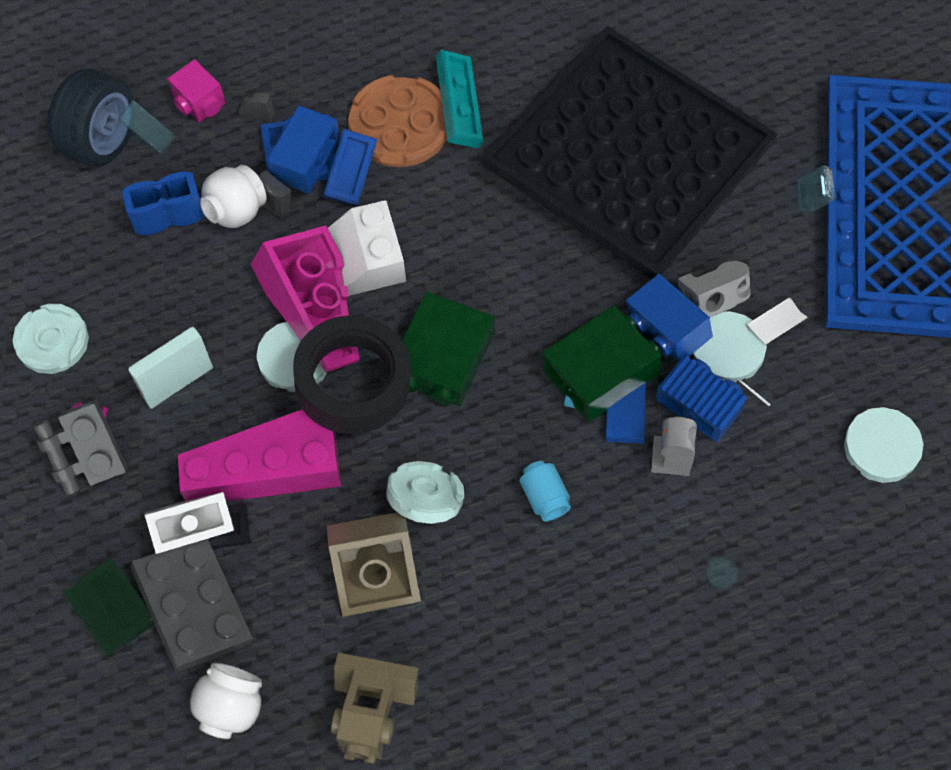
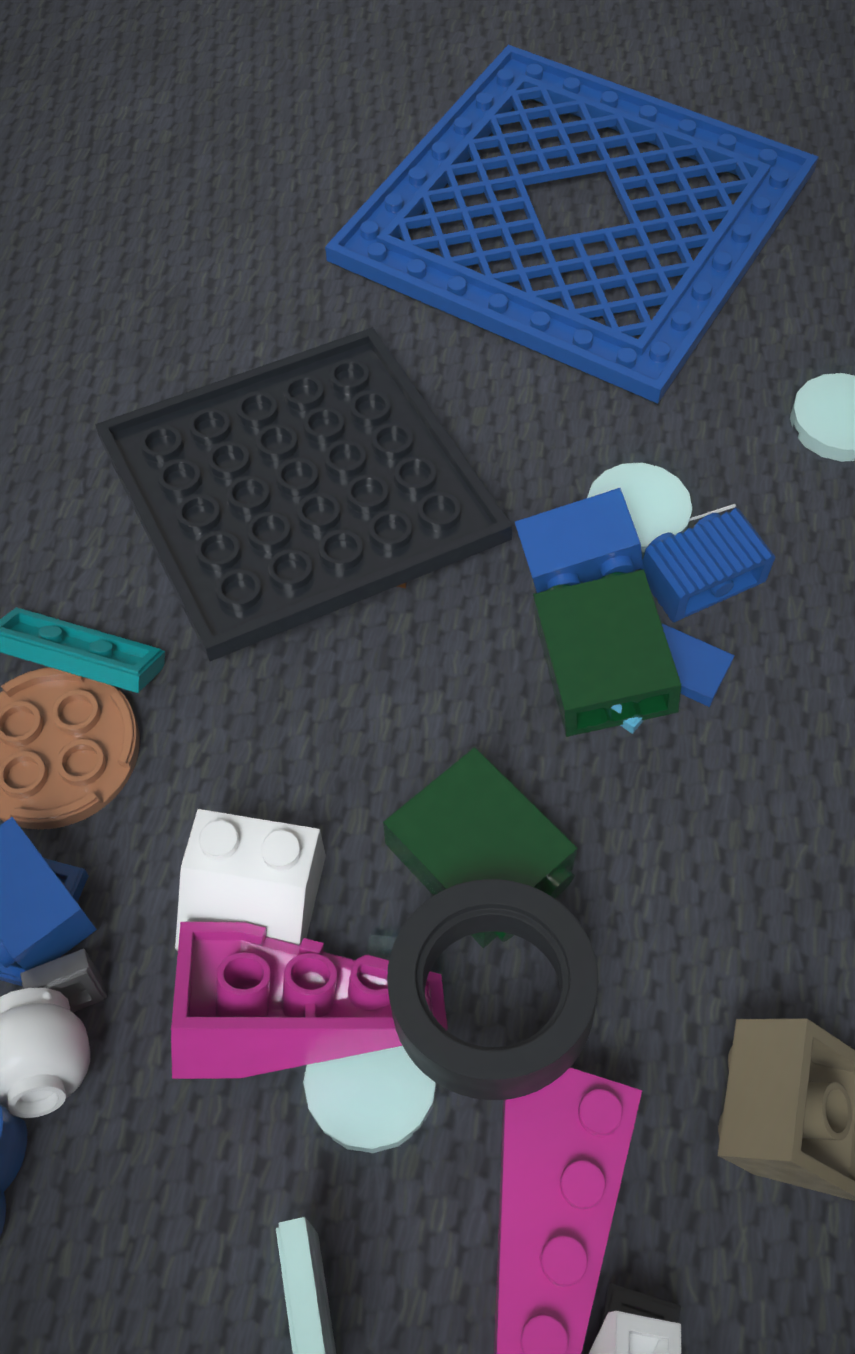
camera: 65 degrees left, 5 degrees down
blue tile [323,129,377,207] -> none
light aqua tile [386,461,464,524] -> none
medium azure brick [519,461,571,521] -> none
light grey leg [651,417,697,476] -> none
light grey leg [678,261,751,318] -> none
white sticker [747,298,808,344] -> none
clear light blue tile [797,165,835,214] -> none

